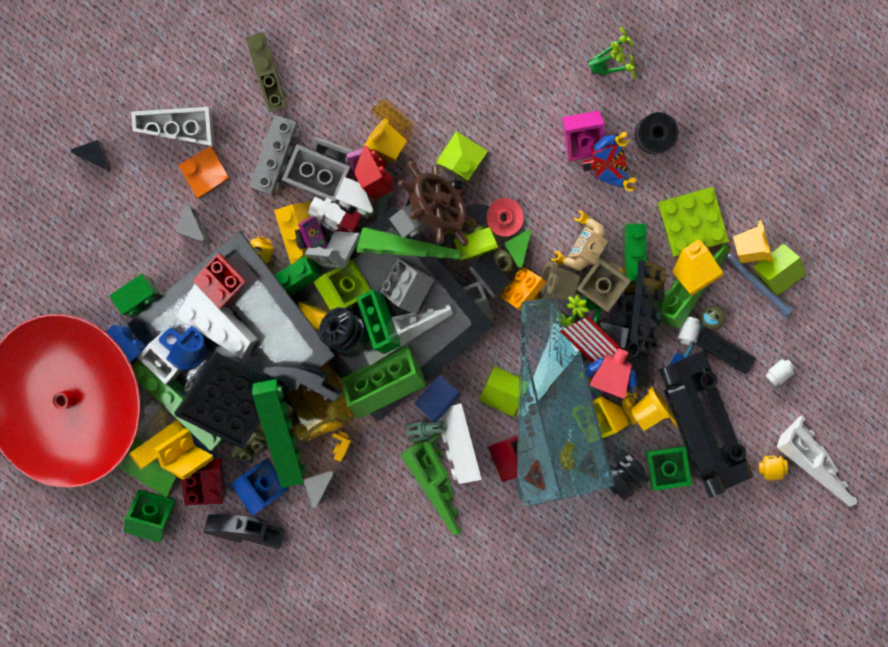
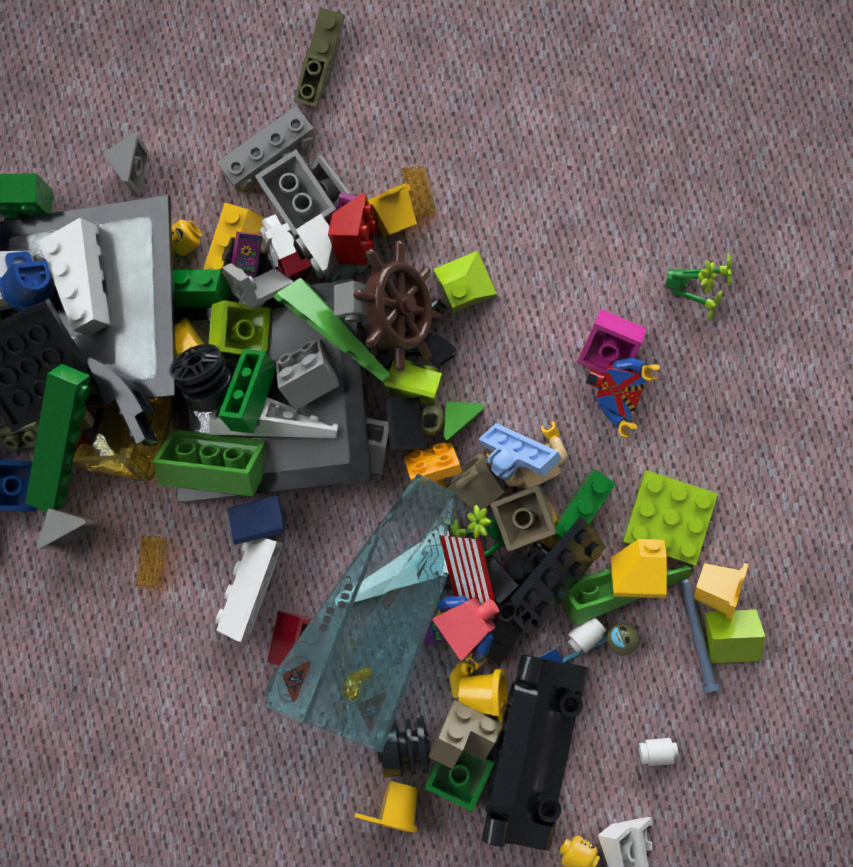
camera: 45 degrees right, 5 degrees down
black slope [70,140,111,171] -> none
white wedge [131,107,215,146] -> none
orange plate [178,146,229,199] -> none
slope [192,253,246,309] -> none
yellow bracket [332,431,352,462] -> none
bright green wedge [400,433,462,535] -> none
sand green arm [404,420,446,443] -> none
lime slope [478,366,529,417] -> none
coral dish [486,198,524,236] -> none
yellow slope [573,396,629,443] -> none
black wheel [634,112,679,155] -> none
black tile [696,329,755,374] -> none
none -> clear yellow slope [136,535,167,588]
none -> yellow container [353,781,418,834]
none -> dark tan brick [428,700,502,769]
none -> light blue plate [479,423,562,480]

